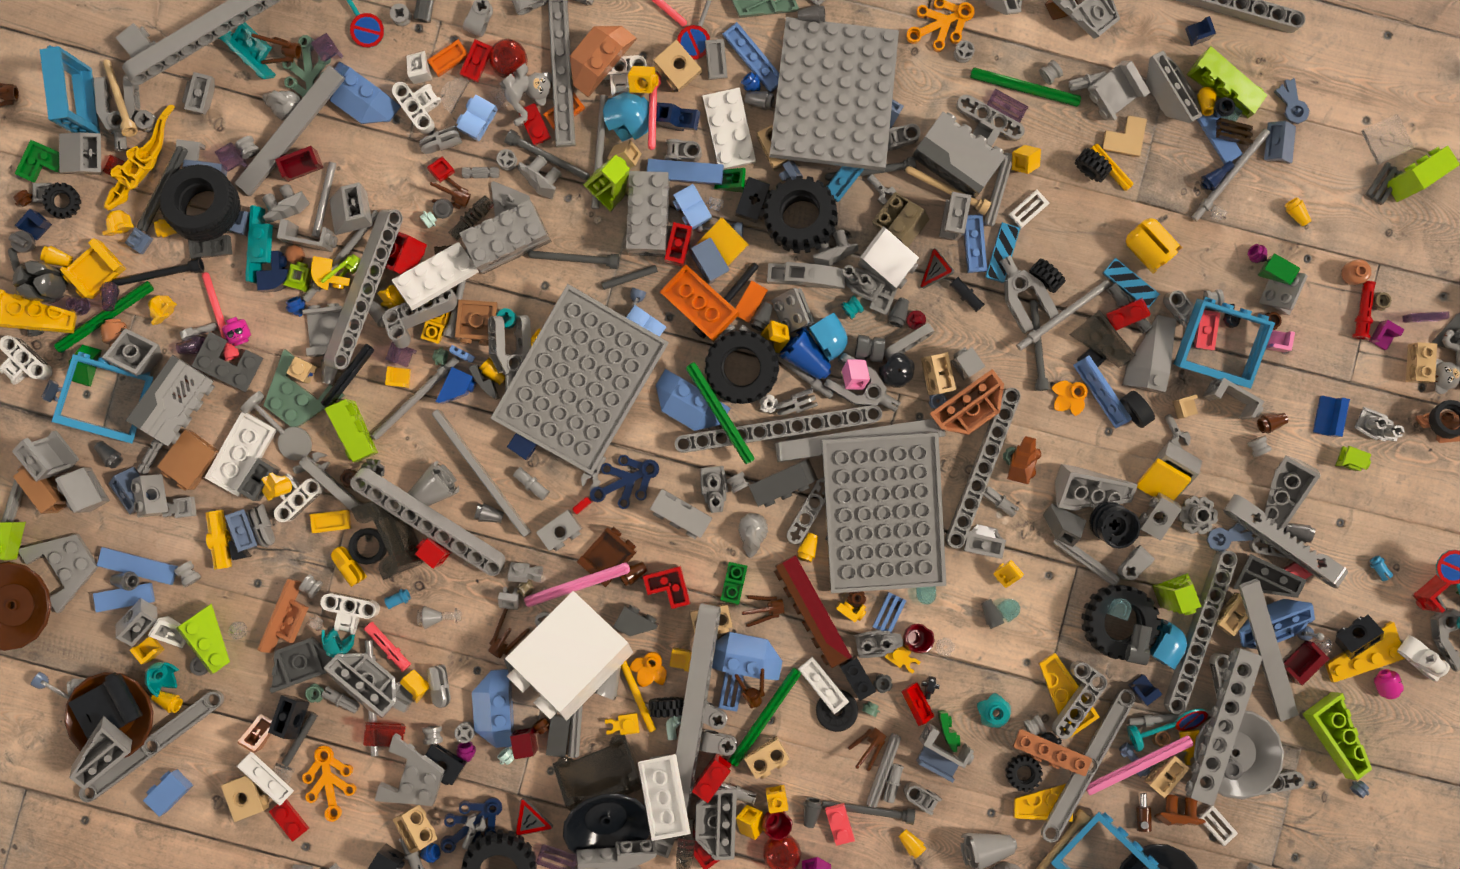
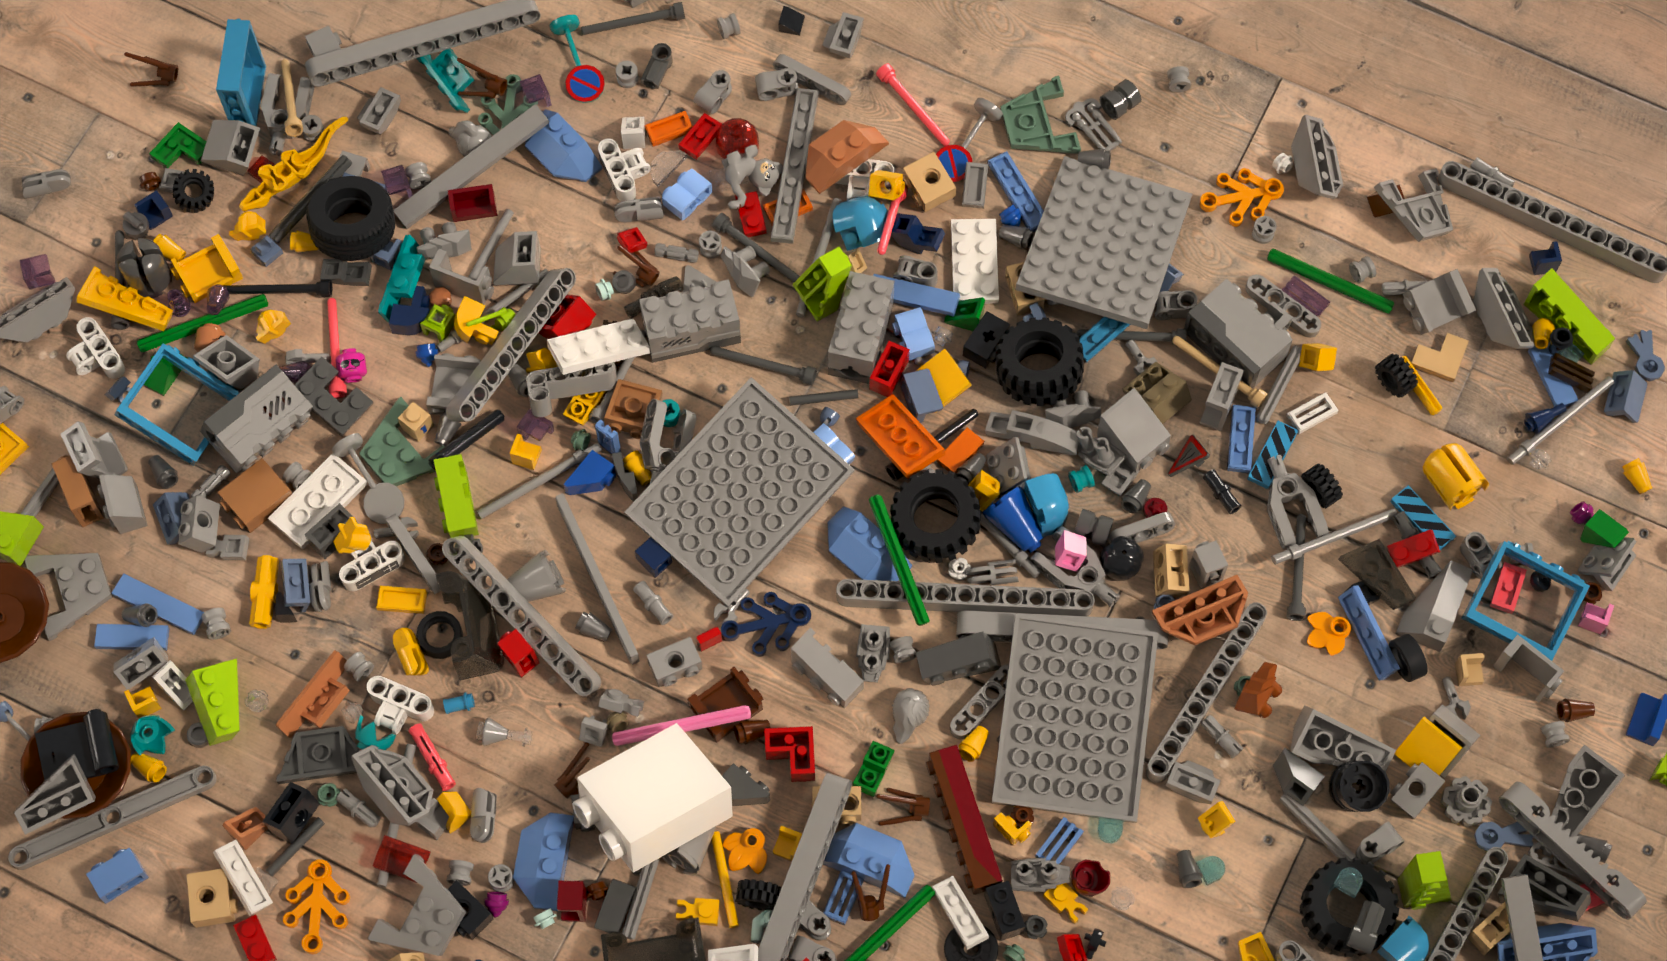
camera: 15 degrees right, 20 degrees down
none -> light grey wheel [282,462,312,490]

